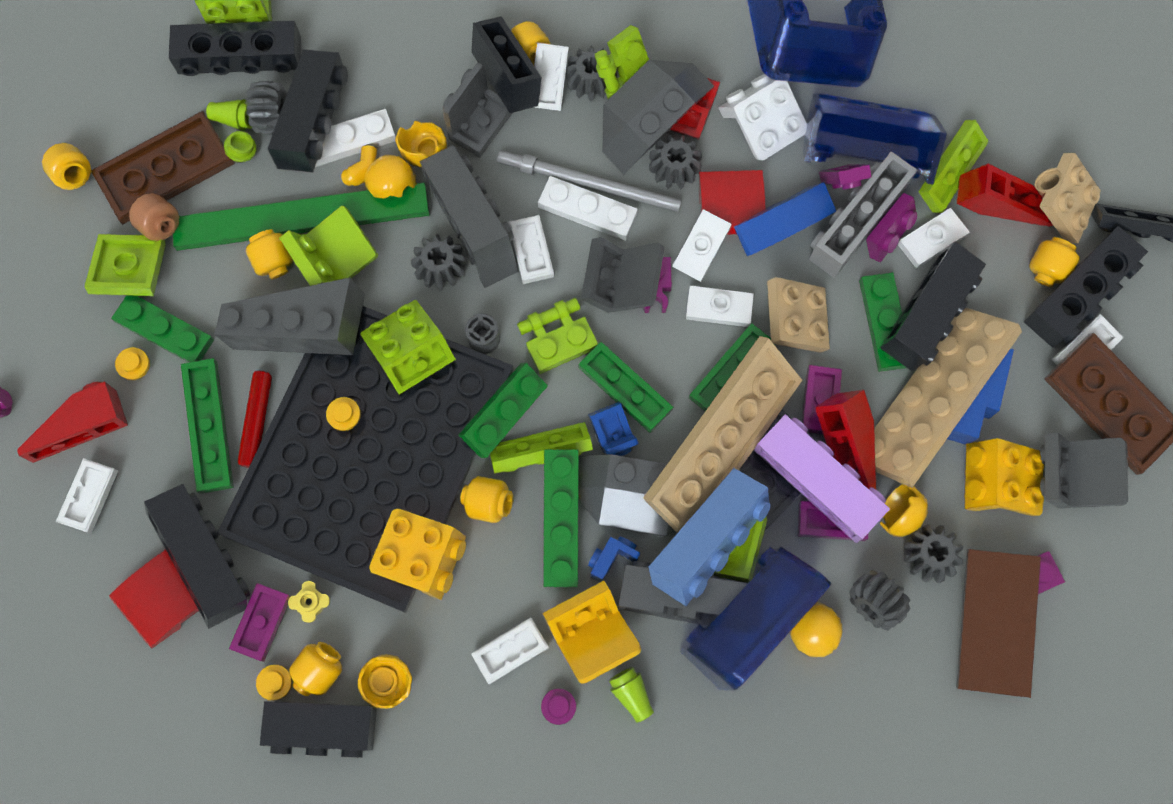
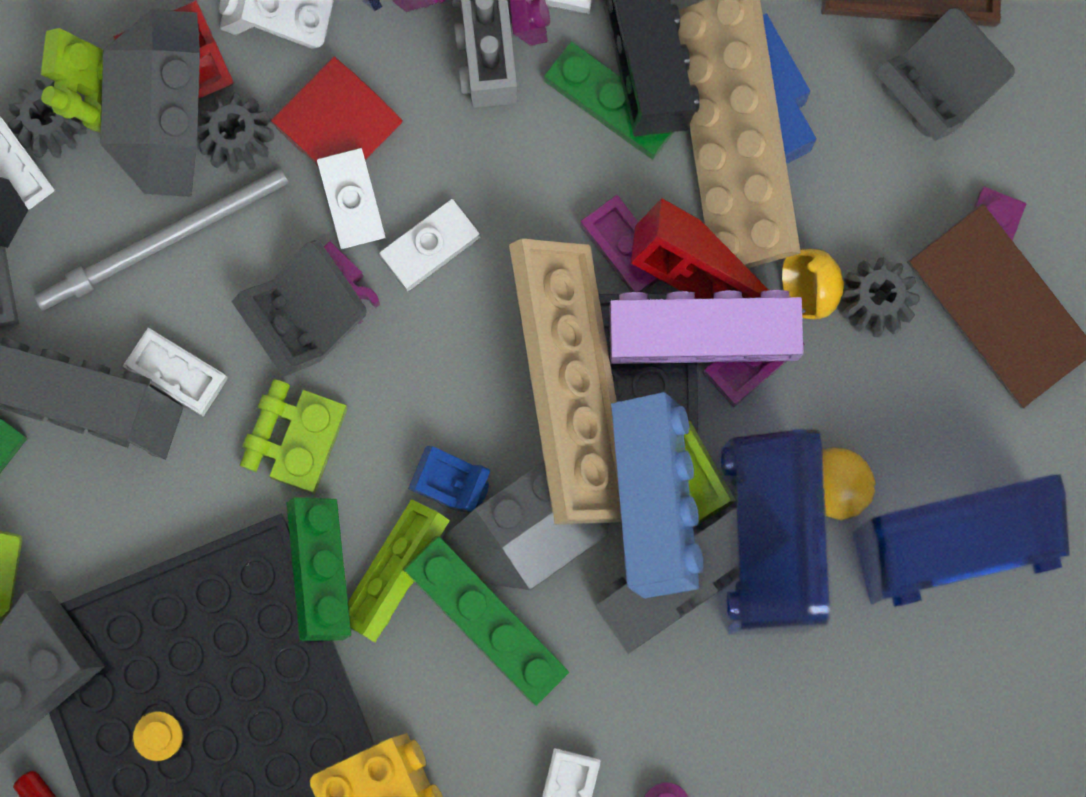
camera: 45 degrees left, 5 degrees up
lime bracket [360,300,456,395] -> none
dark grey gear [411,233,467,291] -> none
yellow head [460,476,513,523] -> none
dark grey wheel [465,313,500,354] -> none
white plate [538,176,638,241] -> none
yellow bracket [543,581,641,684] -> none
green plate [578,342,673,433] -> none
blue bracket [588,536,641,582] -> none
lime cone [609,667,654,723] -> none
green plate [689,323,776,411] -> none
blue slope [734,182,836,256] -> none
tan plate [767,277,830,353] -> none
dark grey gear [849,570,911,631] -> none
yellow bracket [965,438,1044,516] -> none
none -> clear blue windscreen [852,474,1070,607]

